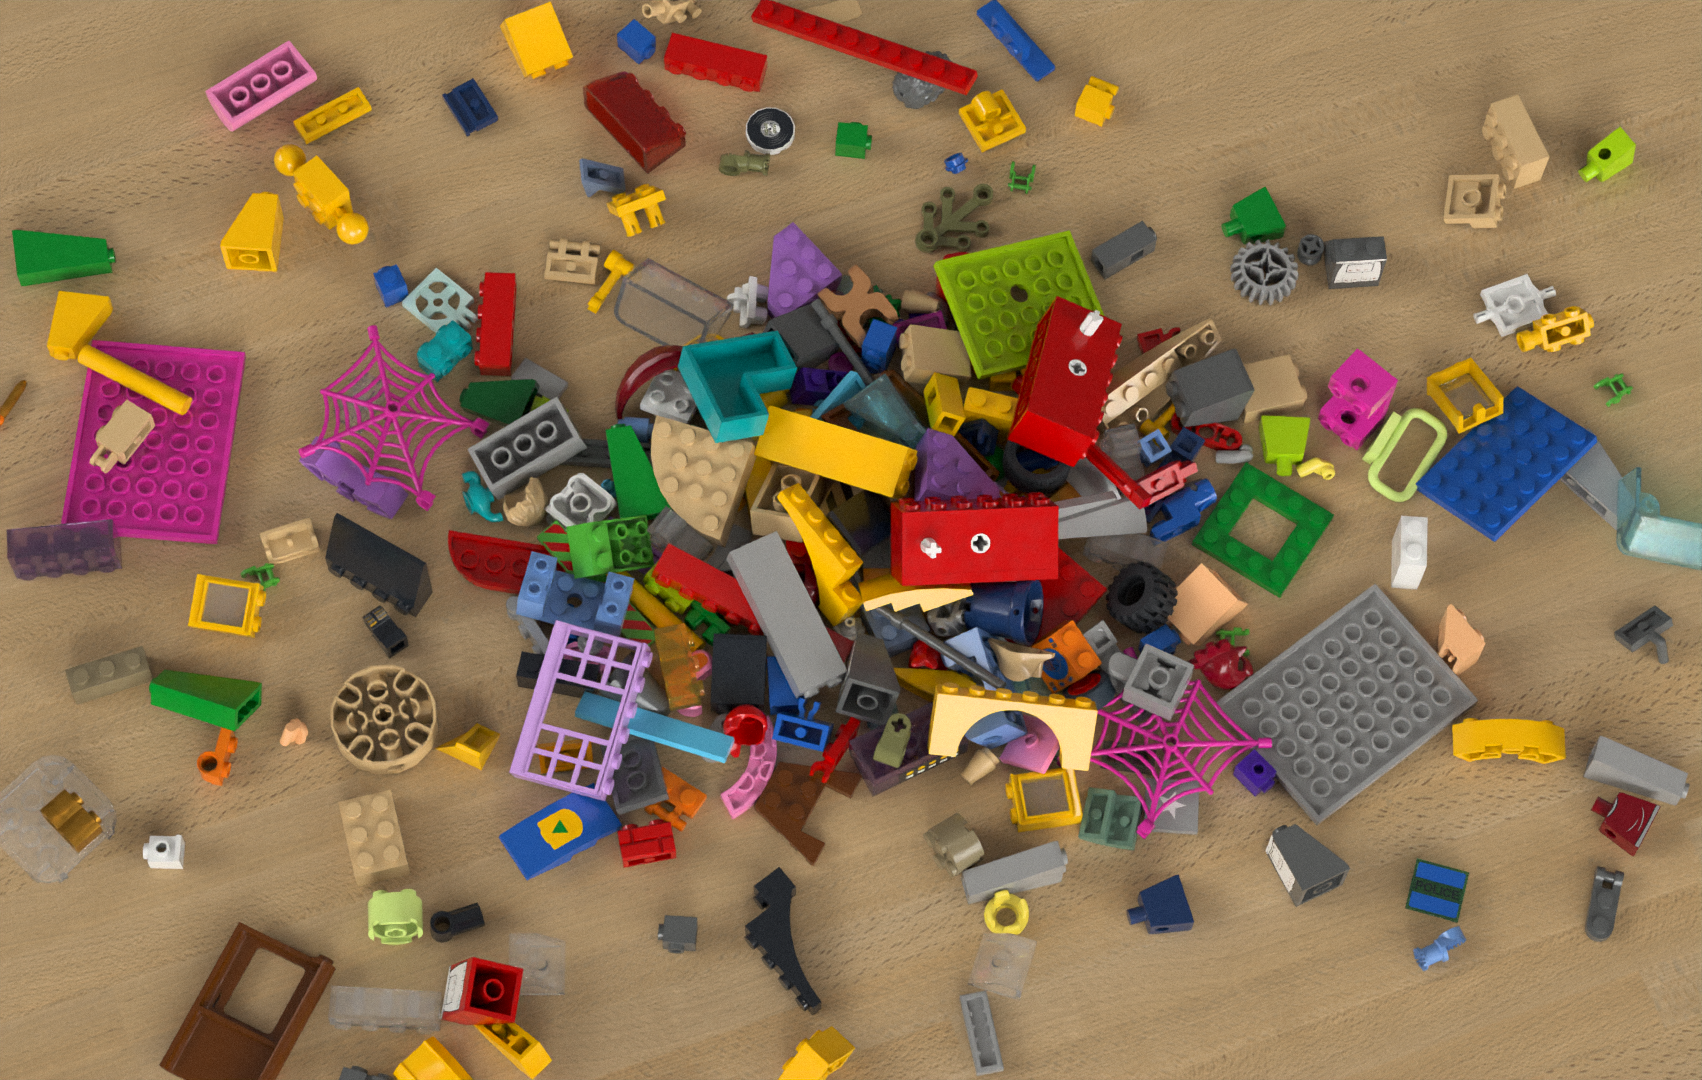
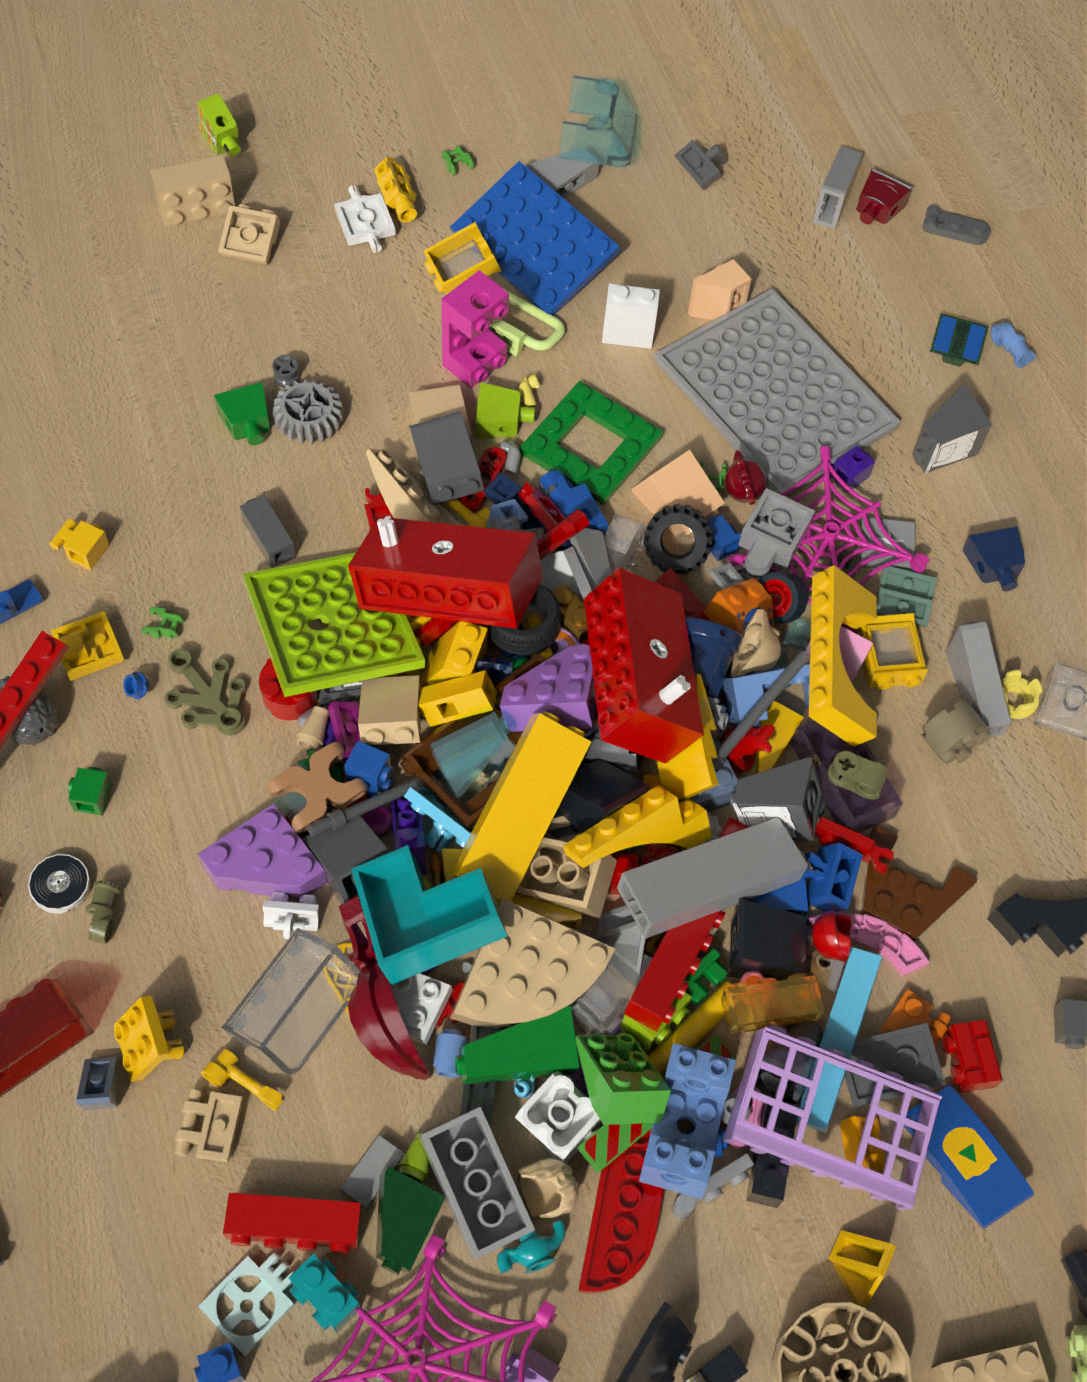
camera: 90 degrees left, 5 degrees down
dark grey slope [1323,236,1387,289] -> none
yellow brick [1452,718,1566,764] -> none

